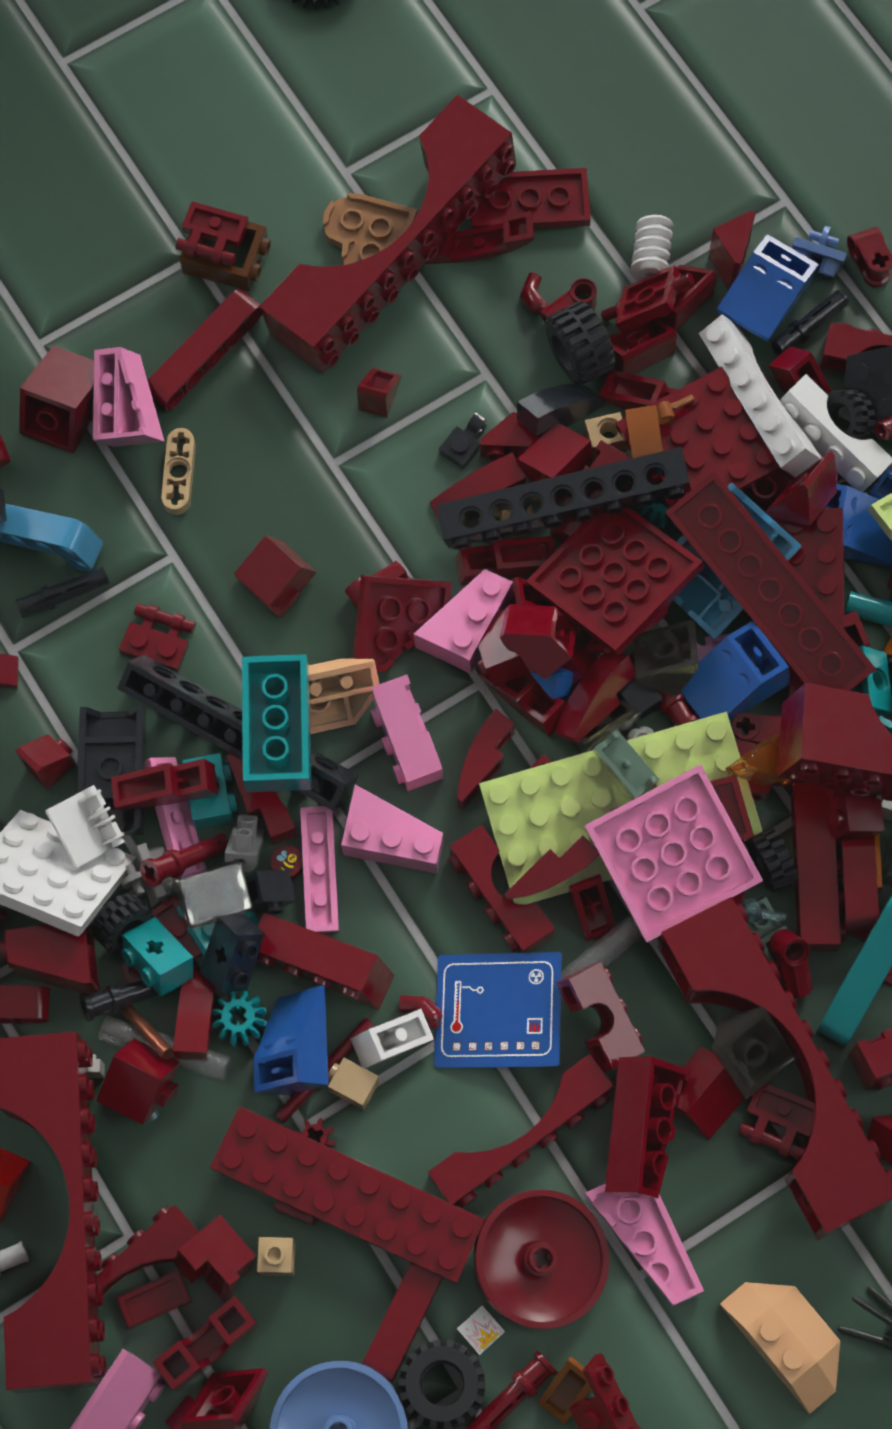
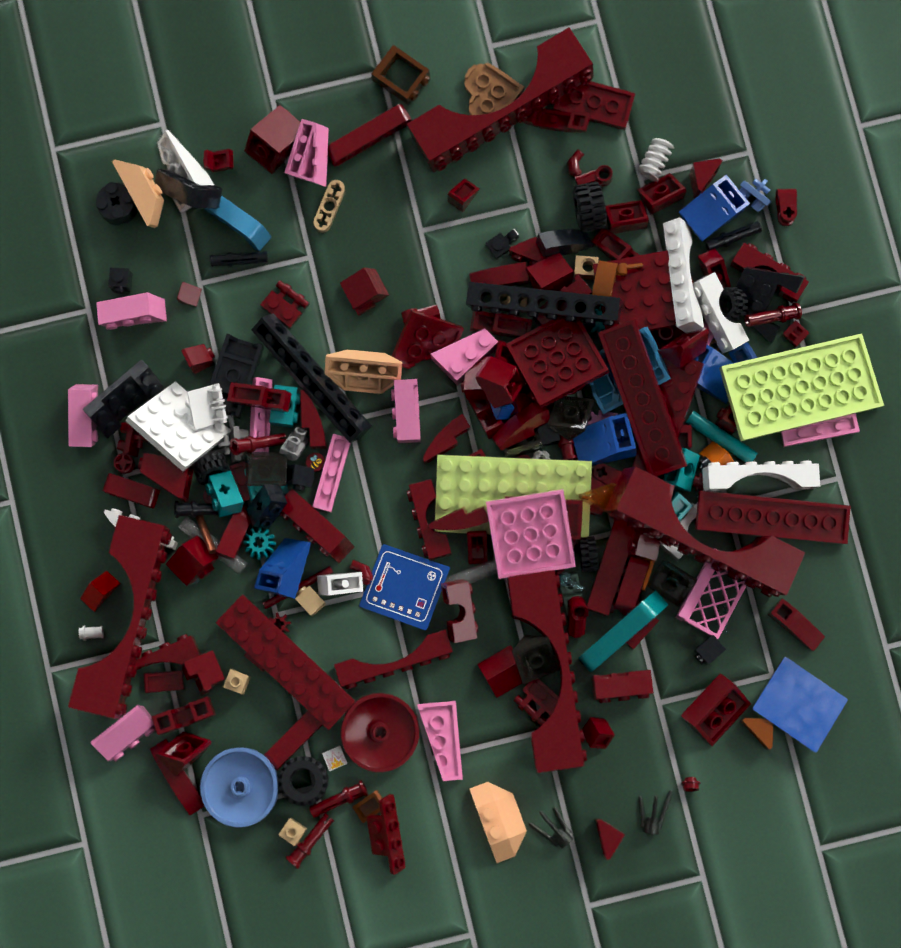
camera: 20 degrees right, 10 degrees up
dark red plate [176,201,249,265] -> none
teal brick [242,654,311,792] -> none
bright pink wedge [341,785,444,874] -> none
sand green hinge [593,730,659,800] -> none
dark red plate [601,265,695,333] -> none
dark red wedge [605,1056,691,1199] -> none

